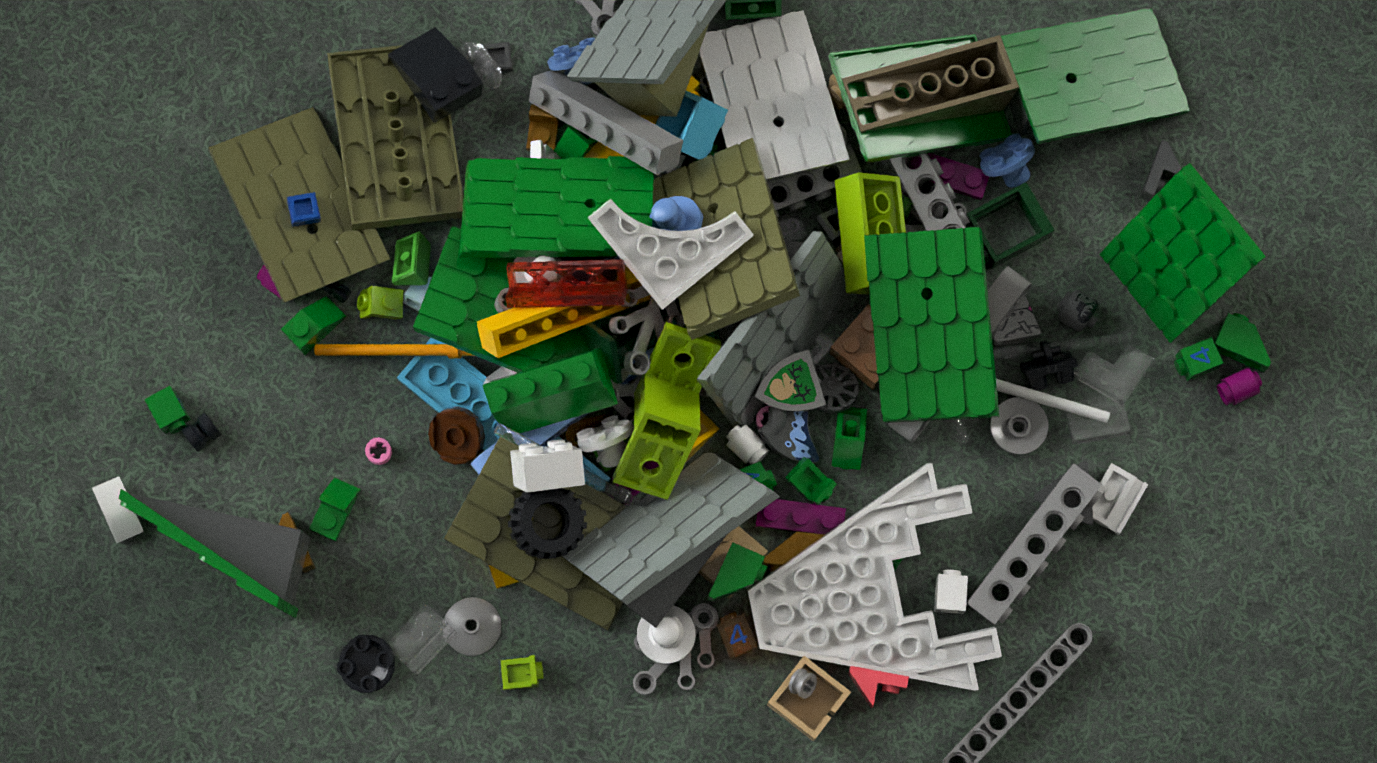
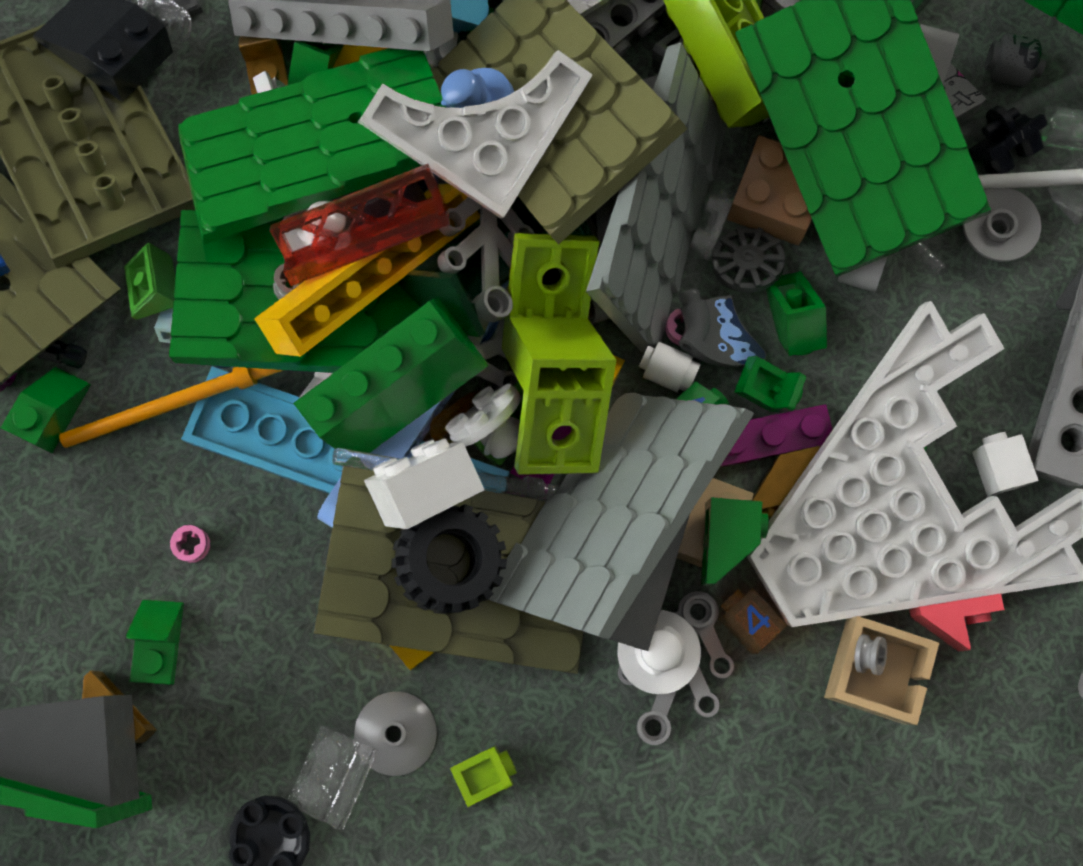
camera: 20 degrees left, 0 degrees up
lime bracket [357,286,403,319] -> none
reddish brown tile [428,406,485,465] -> none
shield [754,349,826,412] -> none

